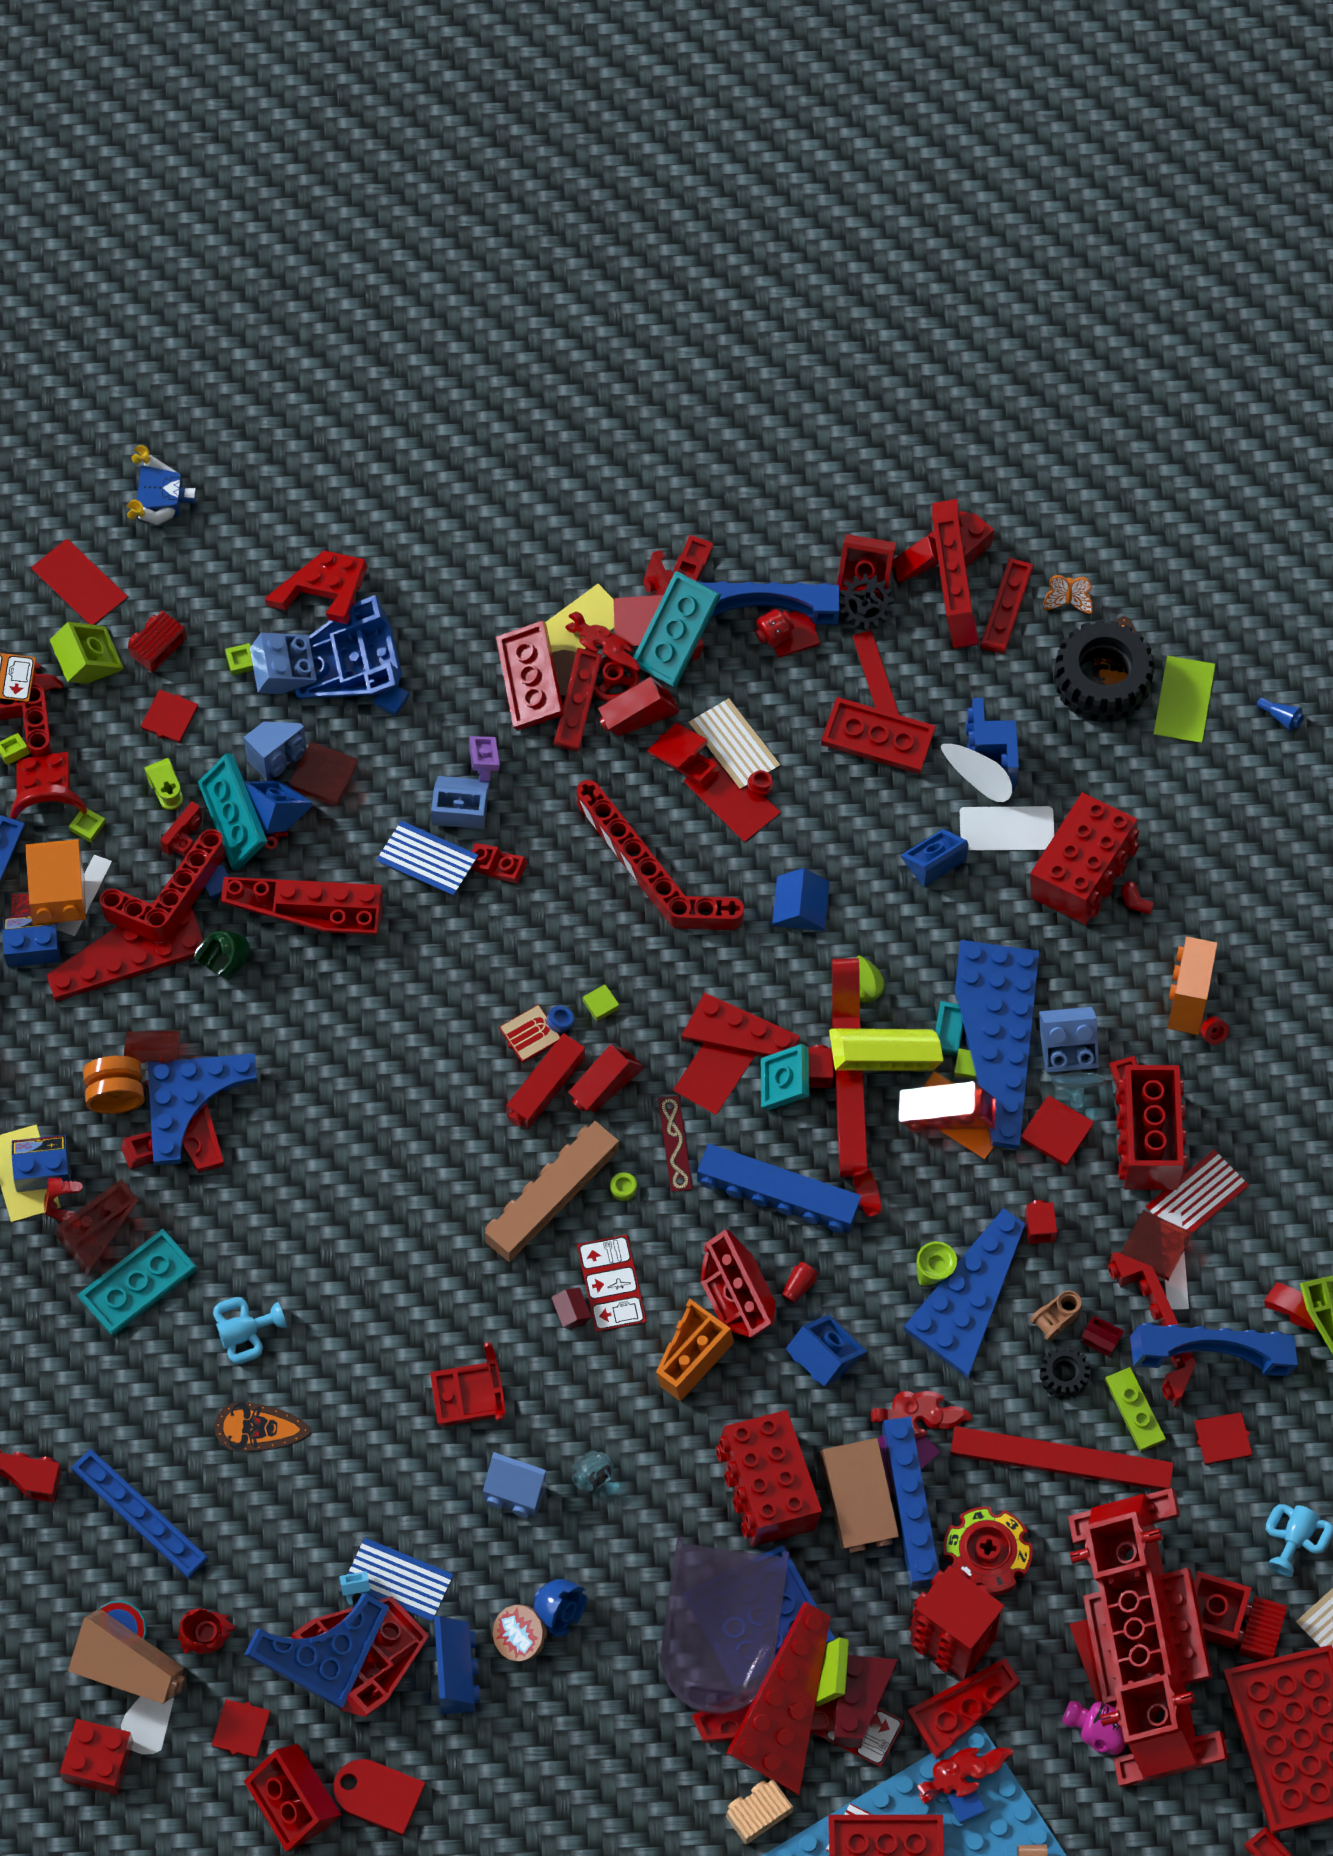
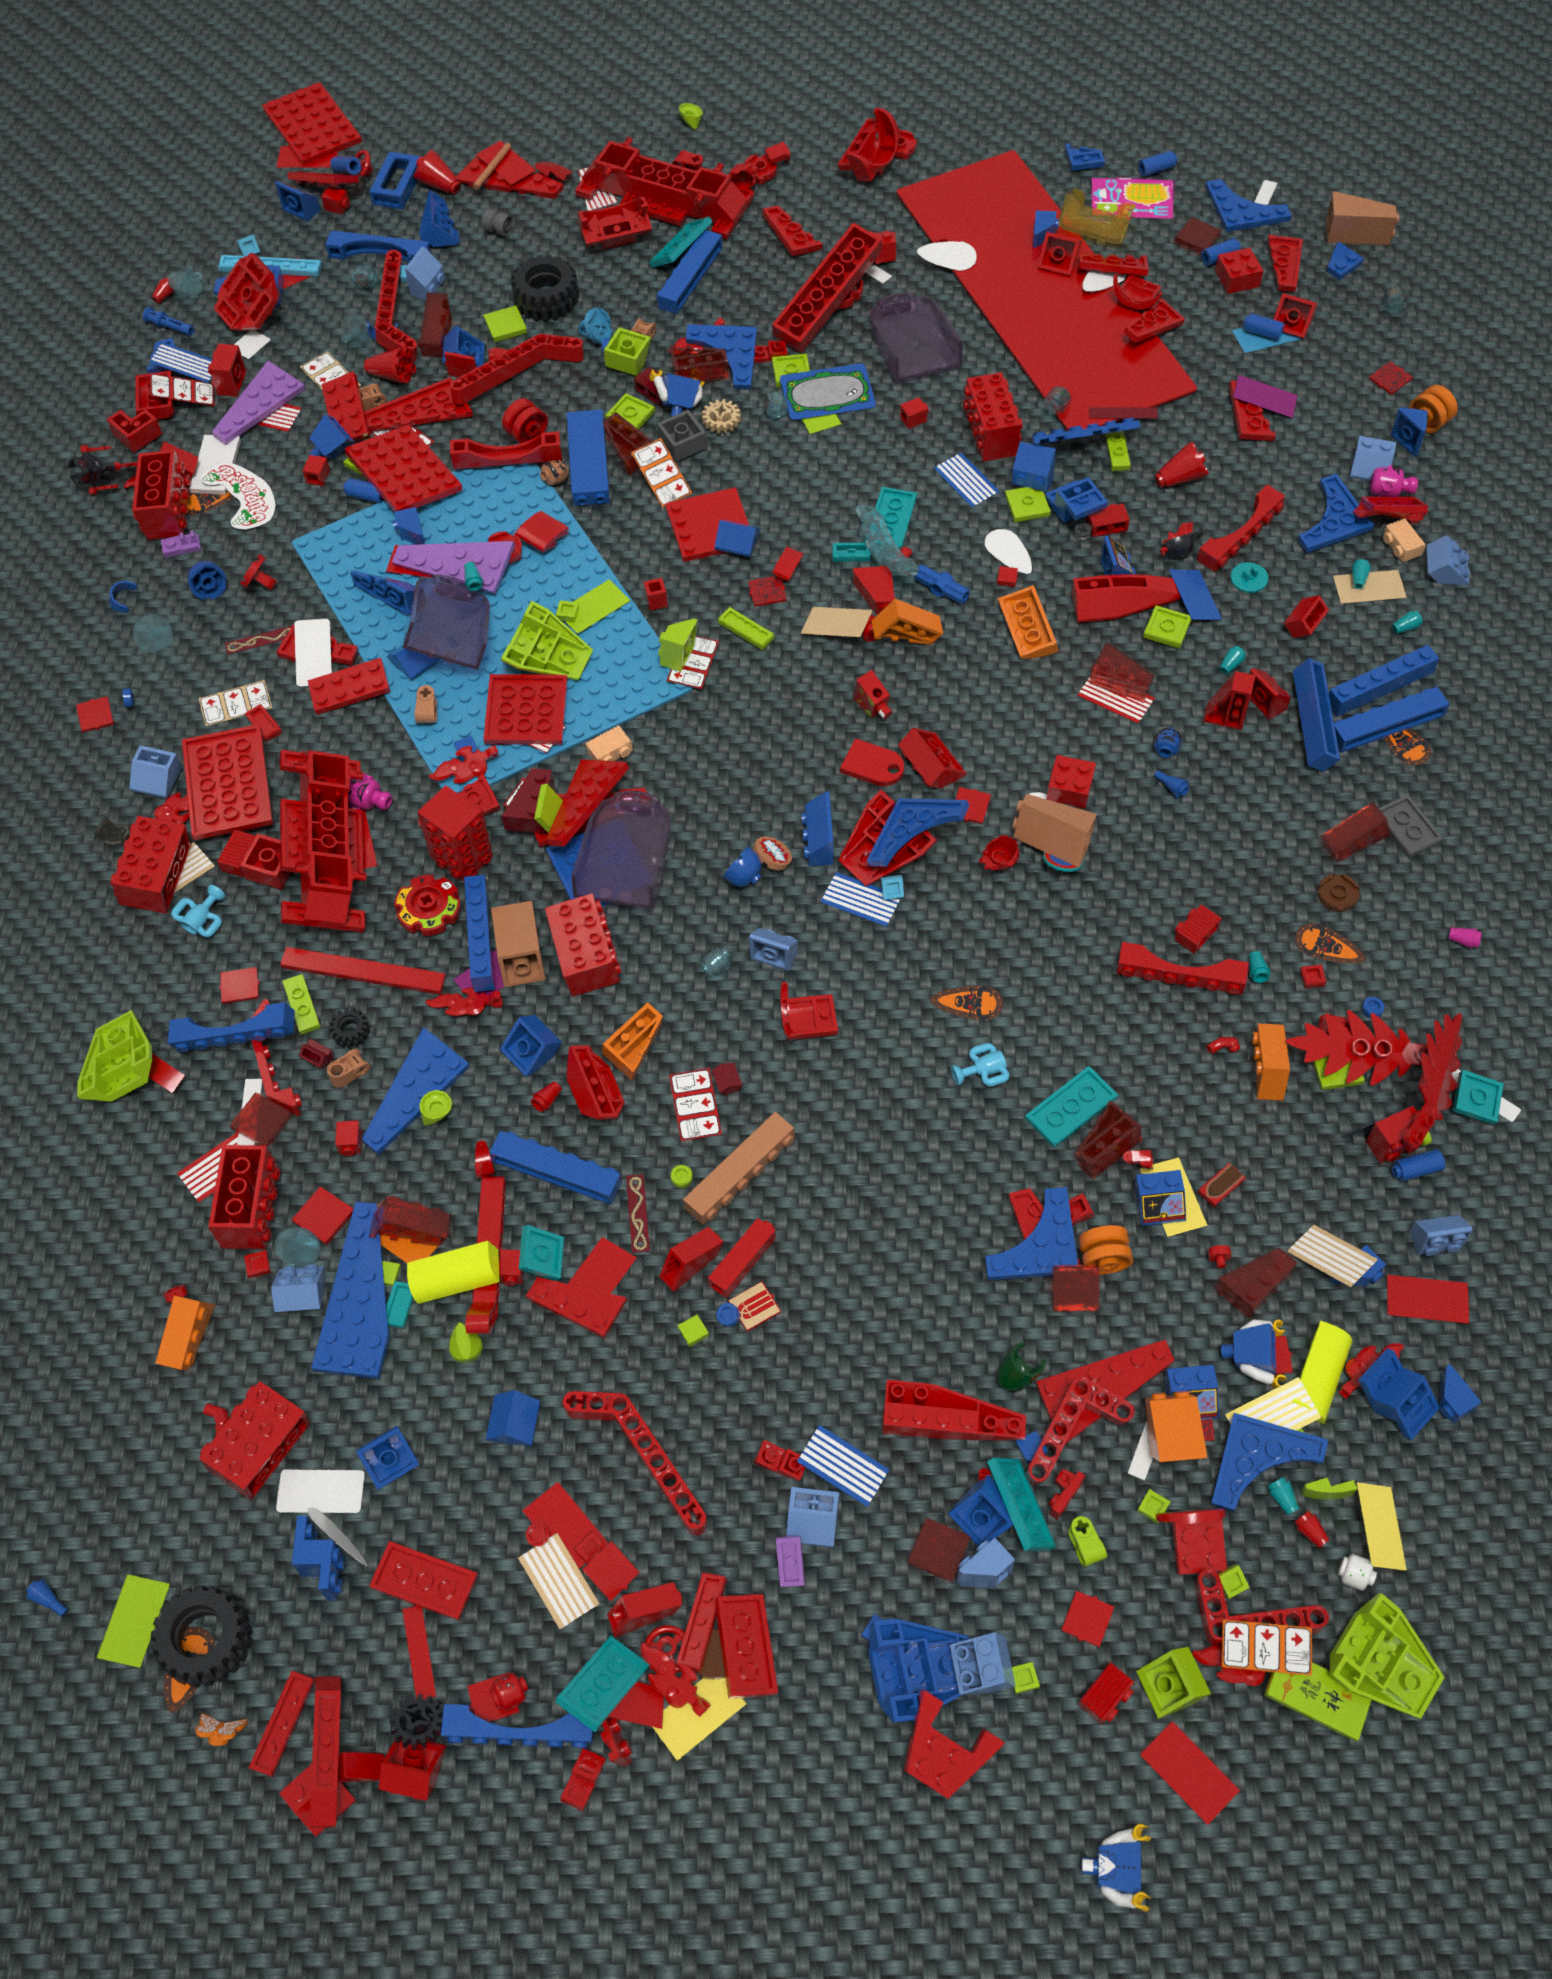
camera: 175 degrees left, 5 degrees down
blue tile [71,1448,209,1579] -> none

